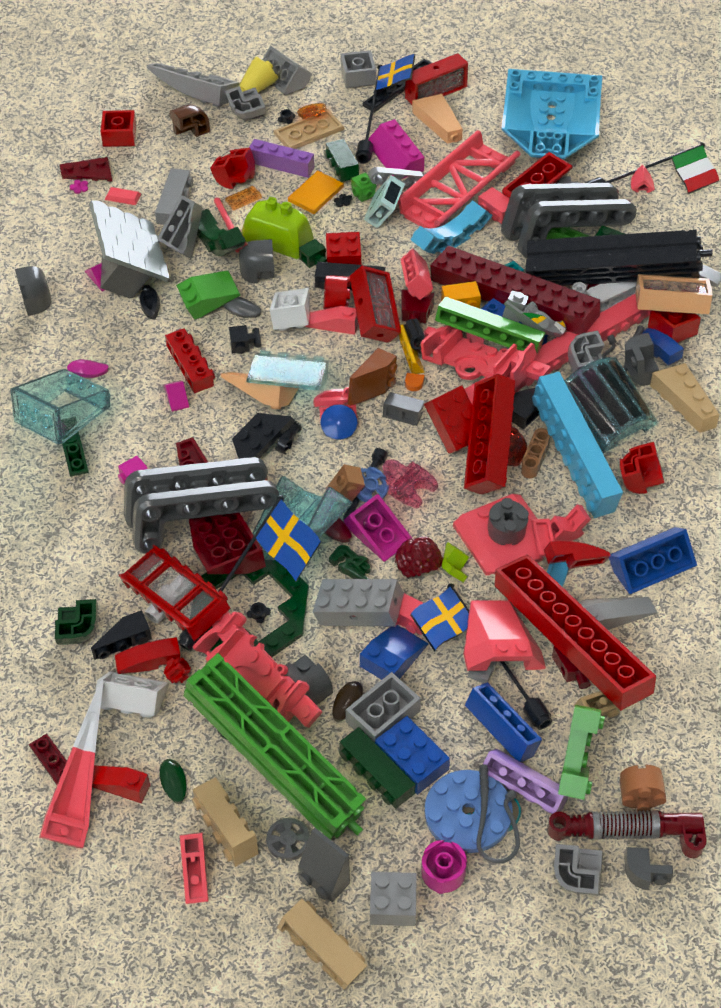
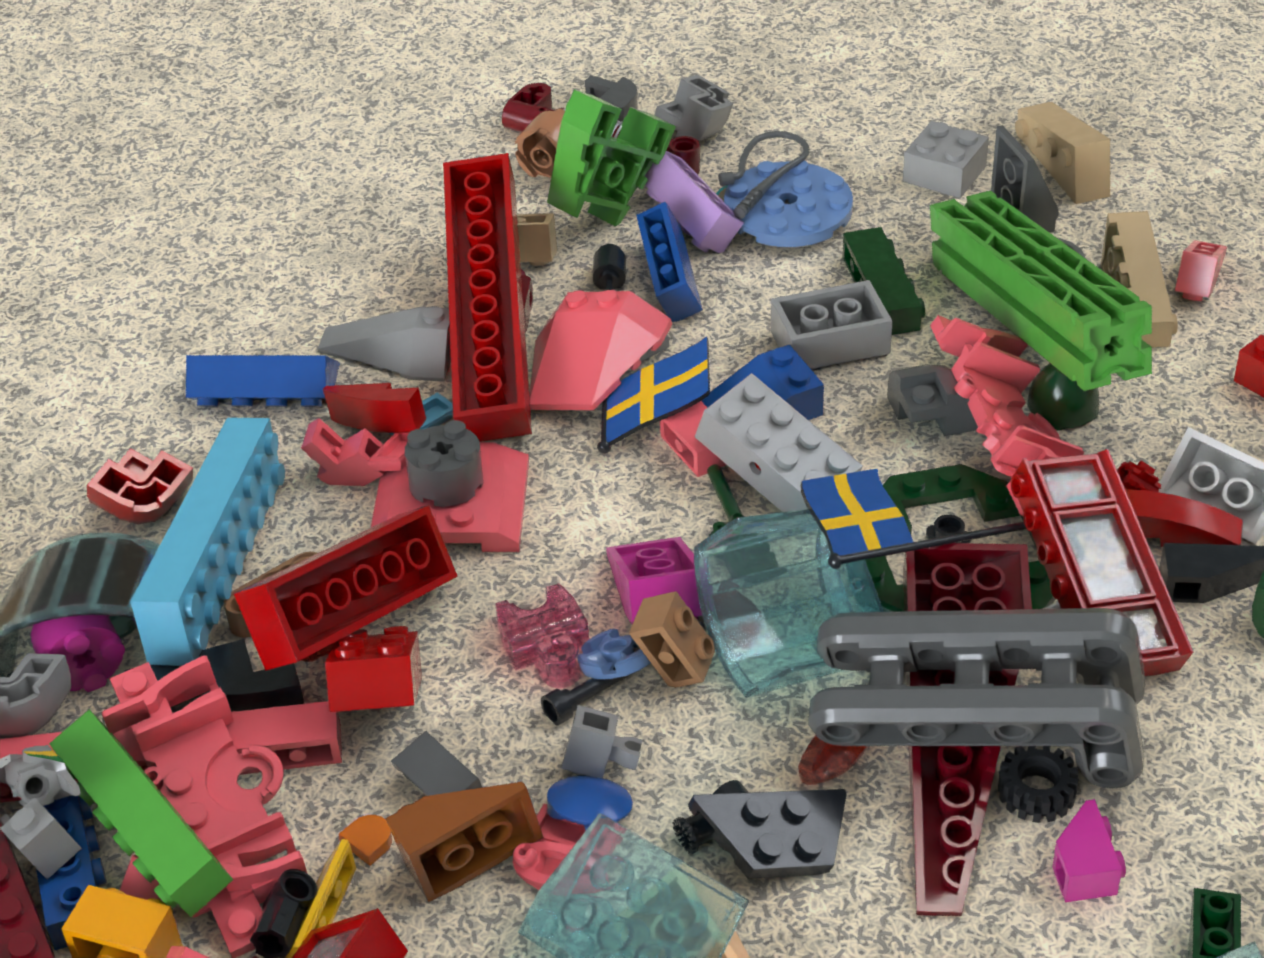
camera: 150 degrees left, 10 degrees down
dark green arm [160,759,187,804] -> none
dark brown arm [332,681,363,722] -> none
blue brick [375,716,450,795] -> none
dark red hair [395,536,443,579] -> none
dark pink brick [421,840,467,894] -> none
lime slope [442,542,469,583] -> none
none -> light grey brick [561,705,642,779]

